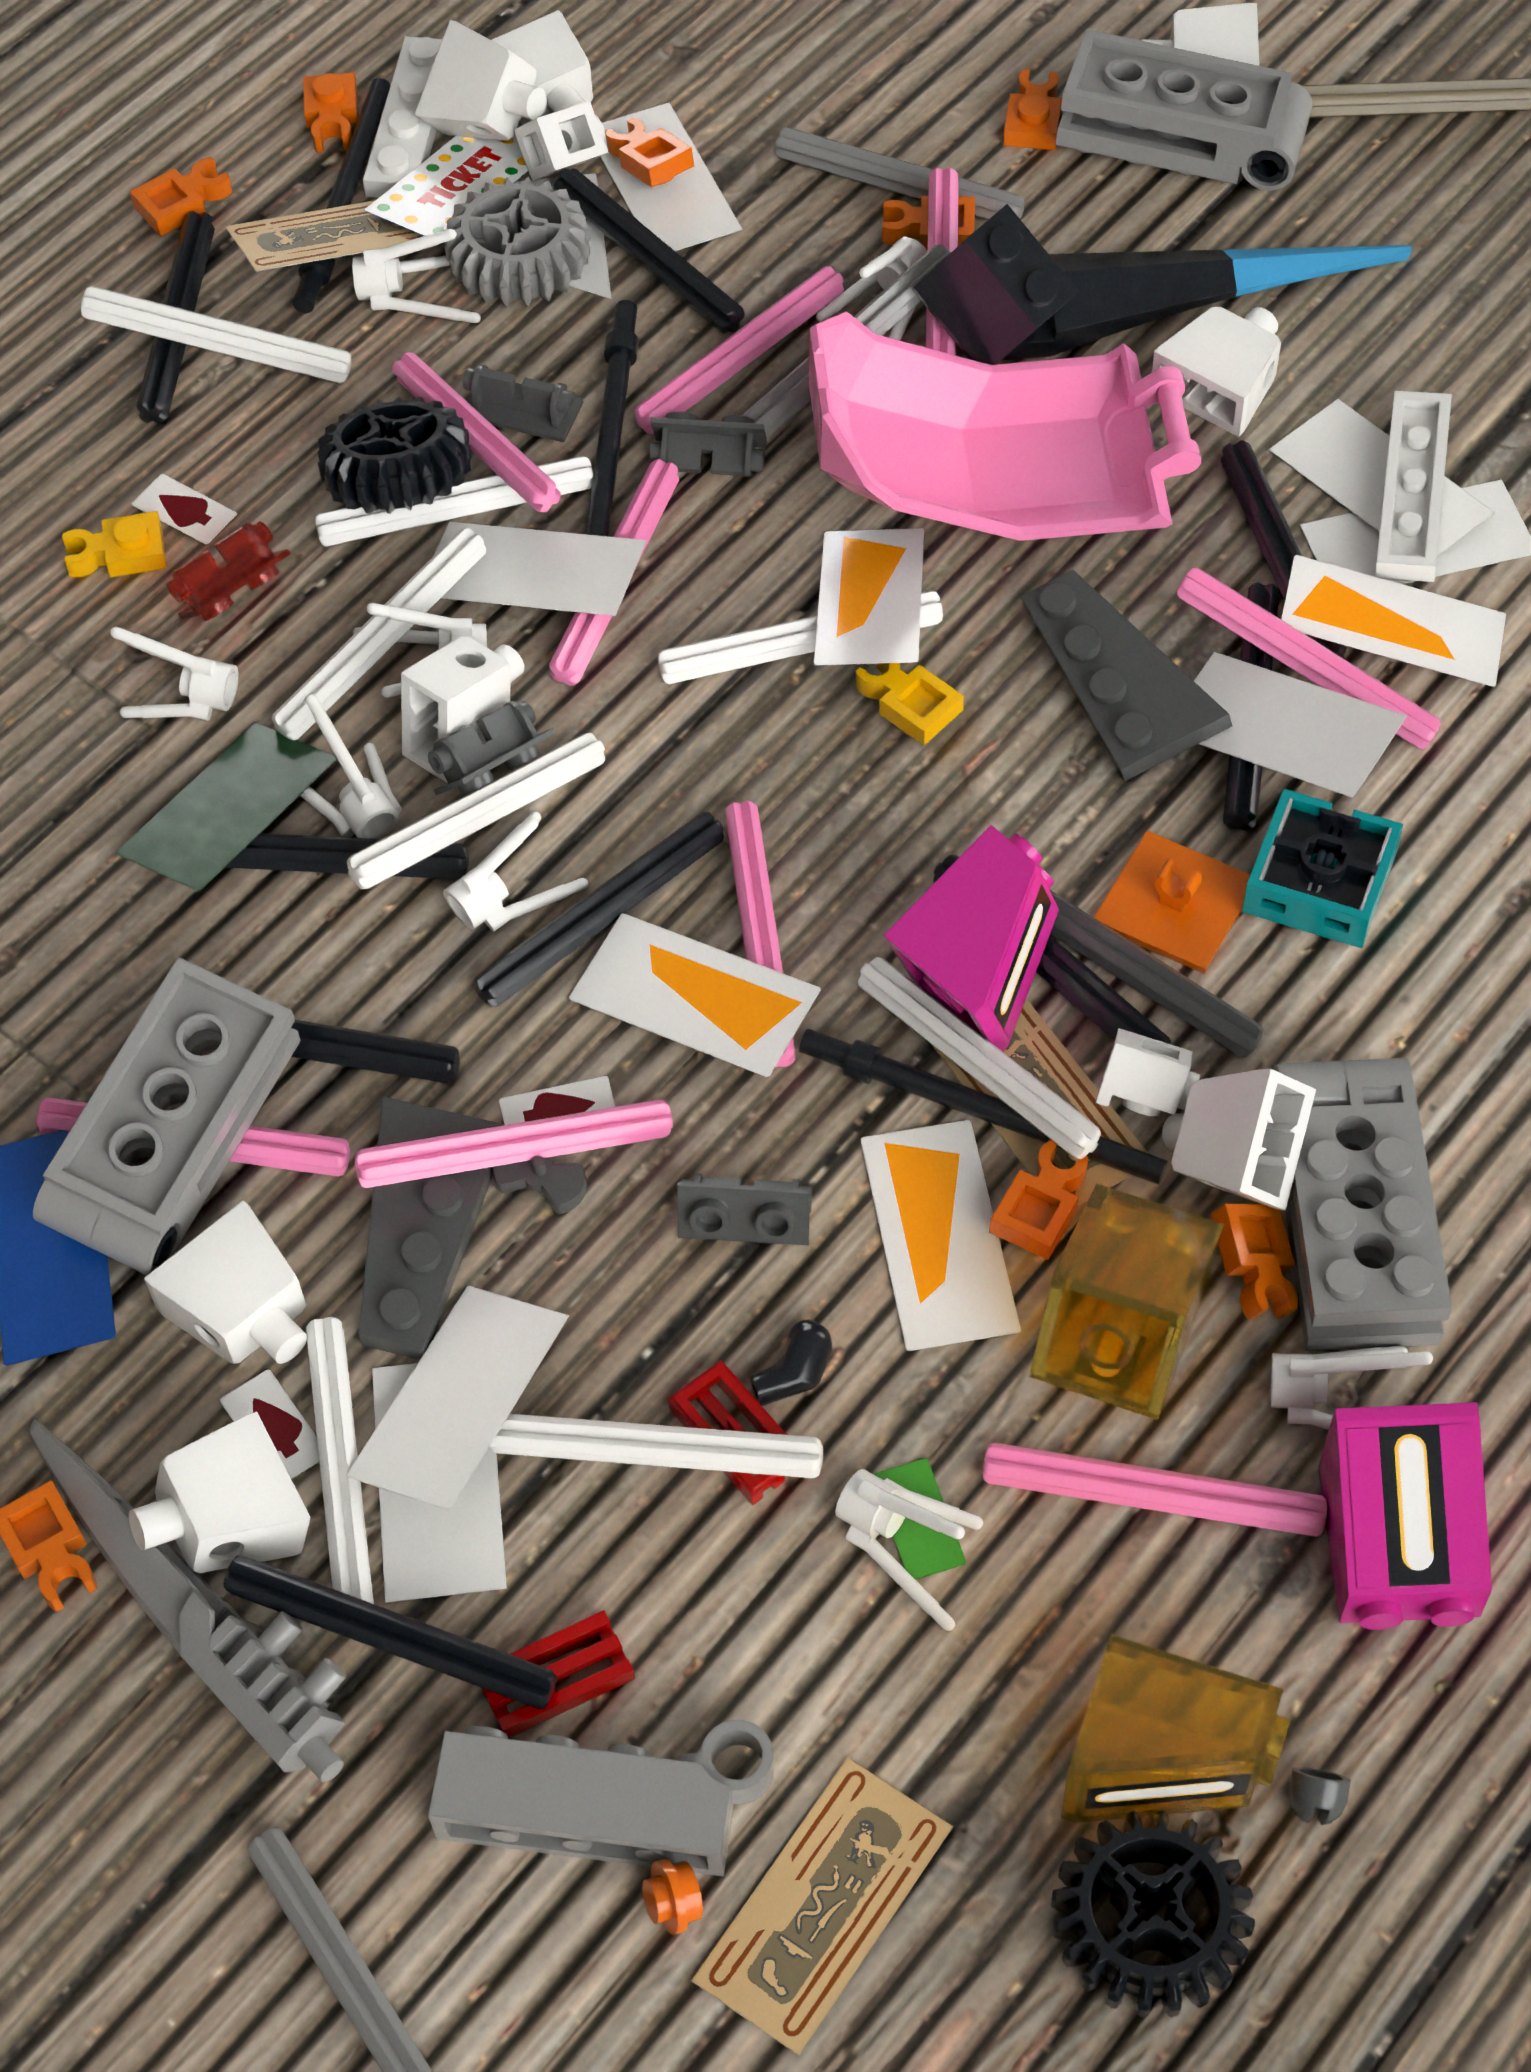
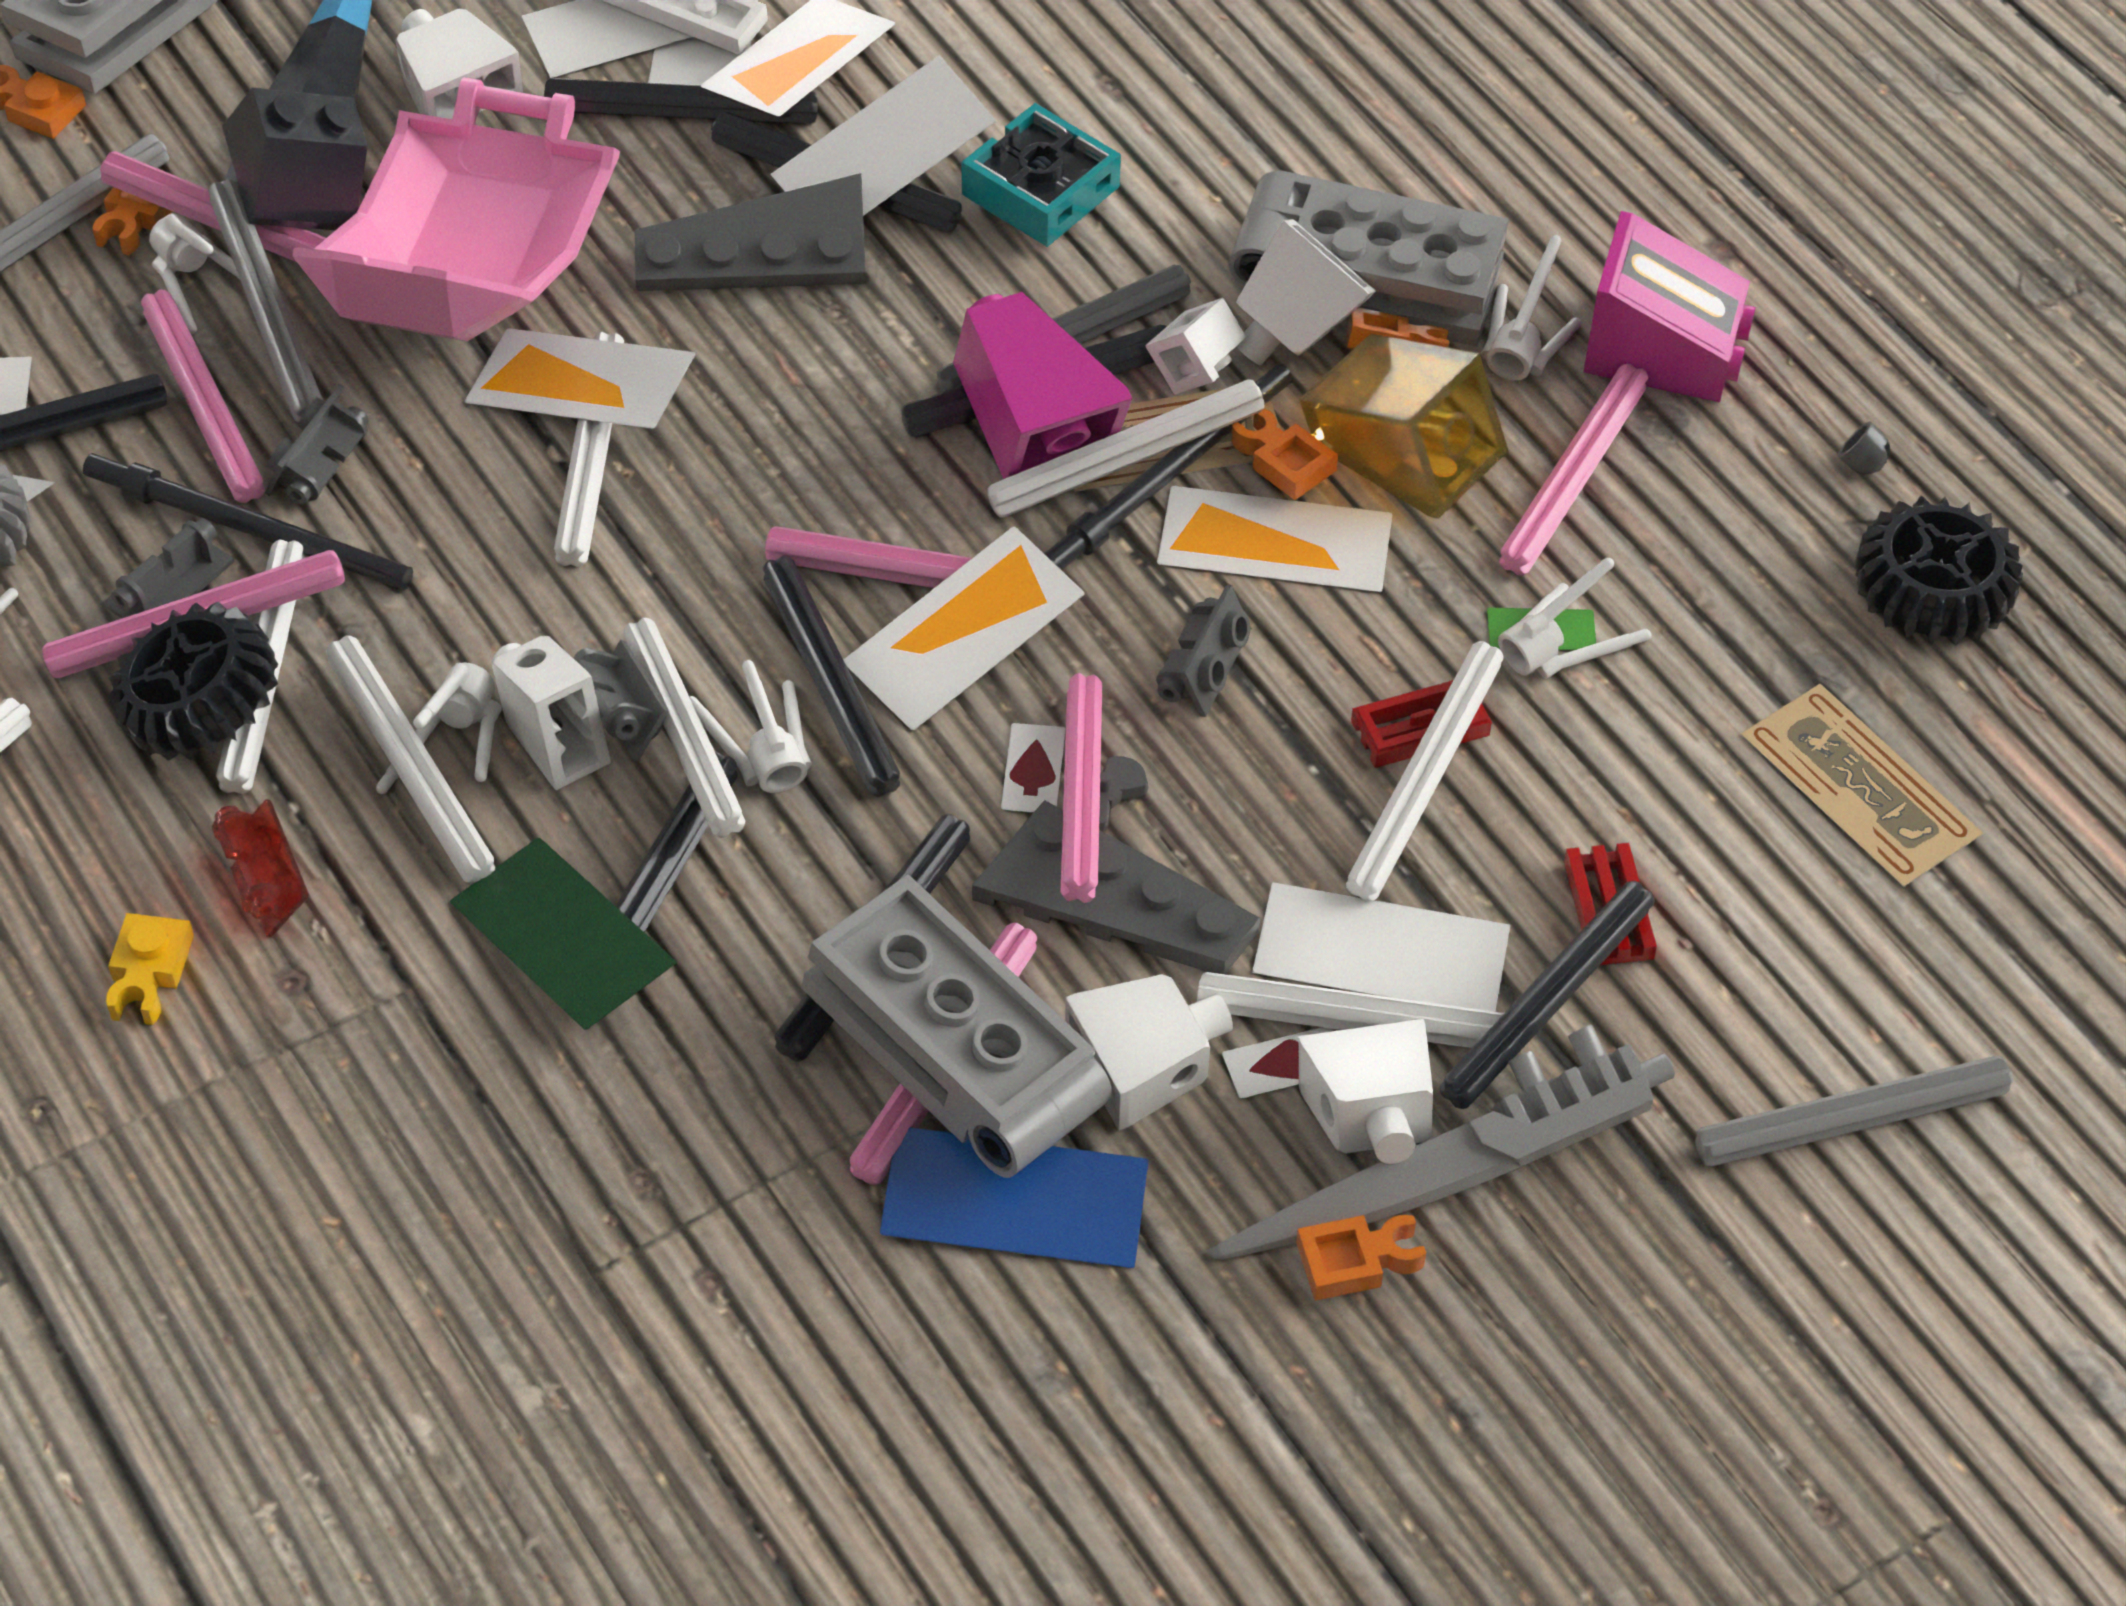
camera: 75 degrees left, 5 degrees down
white plant [110,626,239,721] -> none
white sticker [132,474,237,545] -> none
white plant [300,694,402,839] -> none
white sticker [346,1285,569,1511] -> none
light grey hinge [428,1720,774,1876] -> none
white sticker [434,522,647,616] -> none
bright pink axle [549,459,679,686] -> none
orange plate [642,1858,703,1935] -> none
black arm [749,1319,832,1406] -> none
yellow plate [856,663,964,746] -> none
clear yellow slope [1061,1634,1291,1823] -> none
orange piece [1094,831,1250,974] -> none
bright pink axle [1177,568,1441,750] -> none

